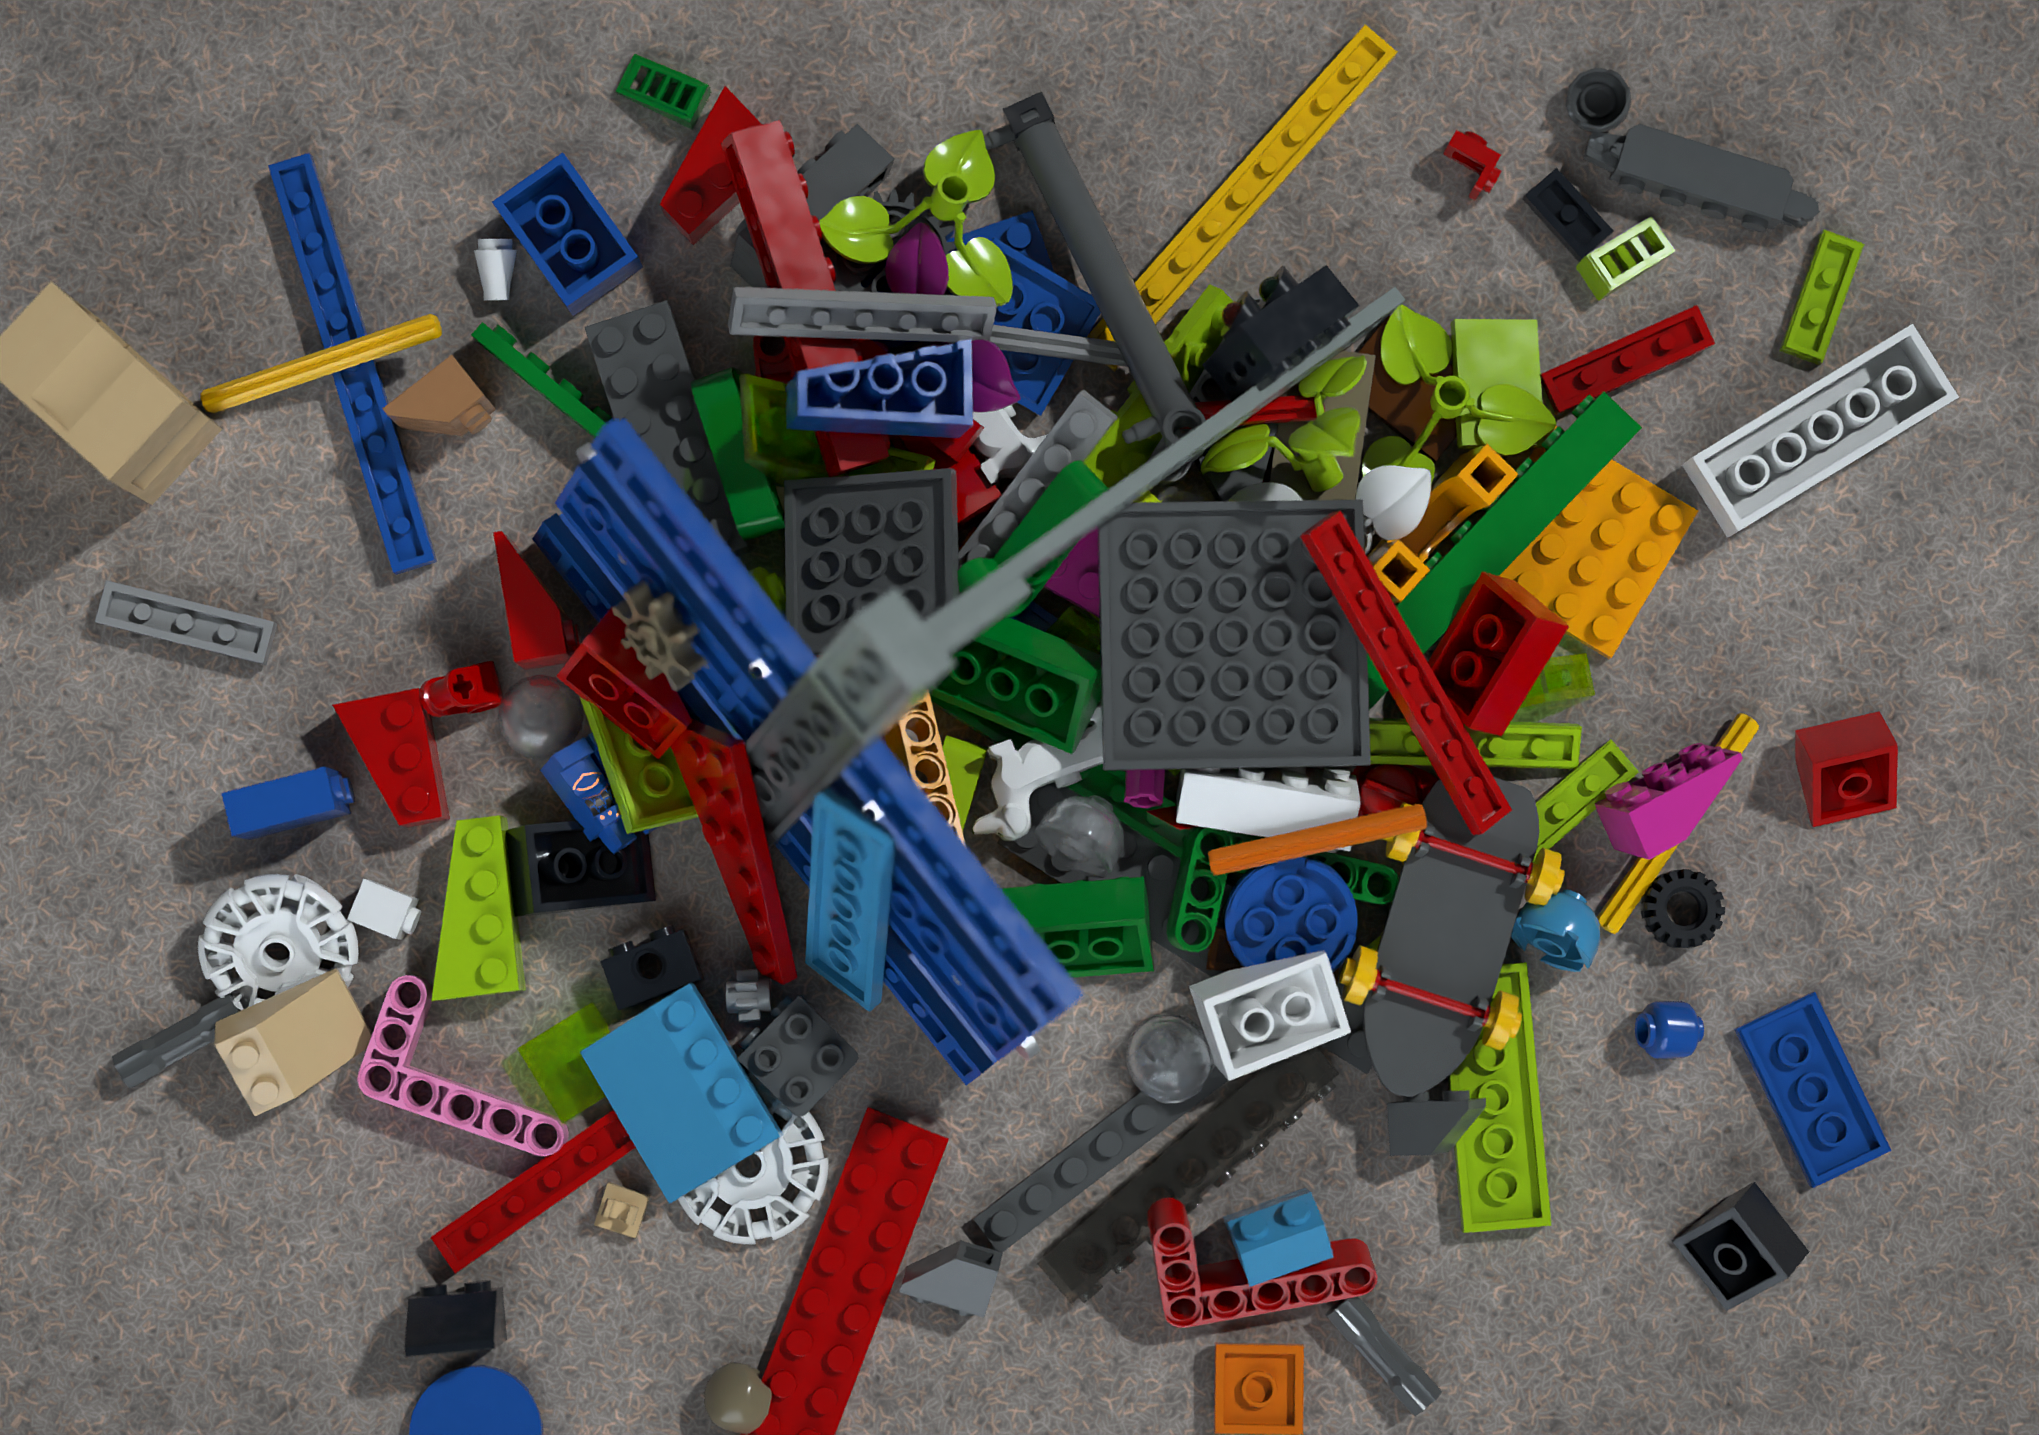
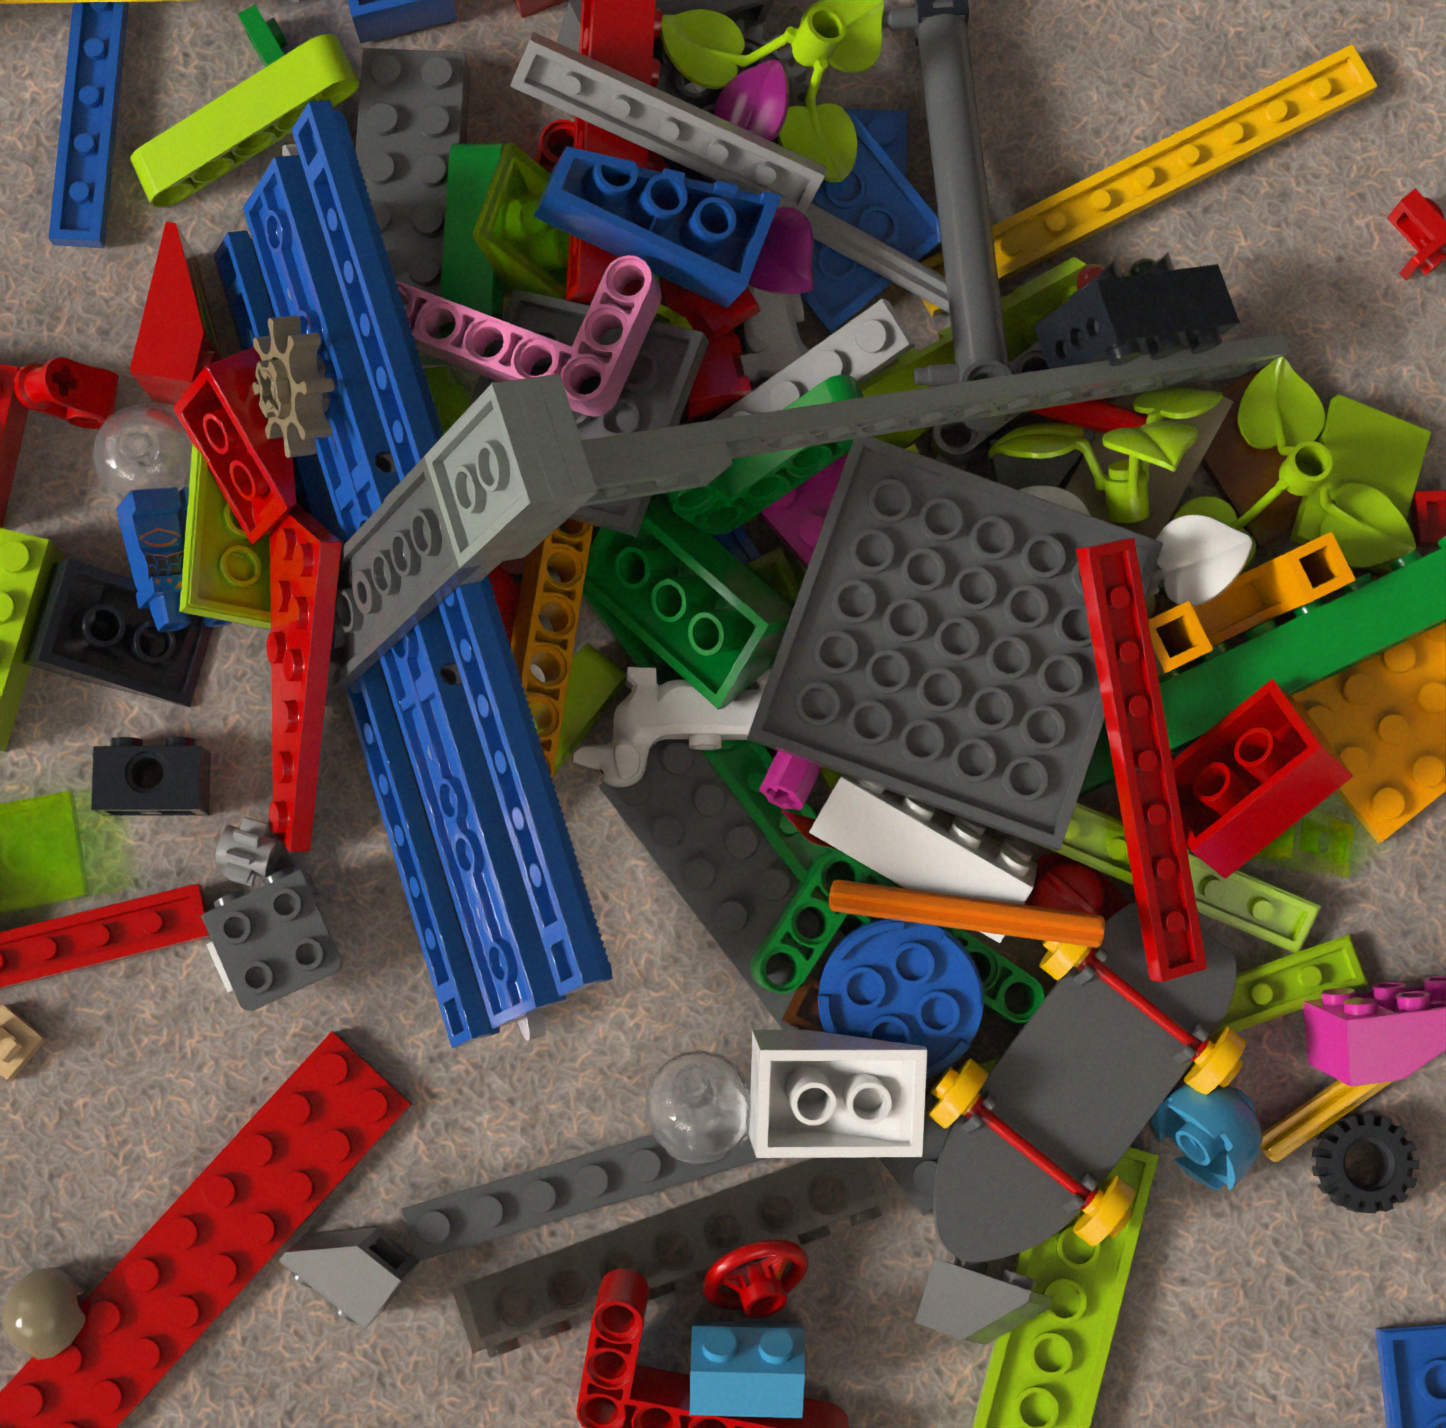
camera: 25 degrees right, 5 degrees down
medium nougat slope [382,355,496,436] -> none
dark azure slope [580,983,784,1204] -> none
white plate [678,1086,829,1244] -> none
dark azure plate [805,788,895,1012] -> none
green slope [999,877,1154,978] -> none
clear cylinder [1034,795,1125,879] -> none
blue head [1635,1001,1704,1059] -> none
none -> lime beam [130,34,360,208]
none -> bright pink beam [395,255,662,417]
none -> red piece [702,1239,809,1318]

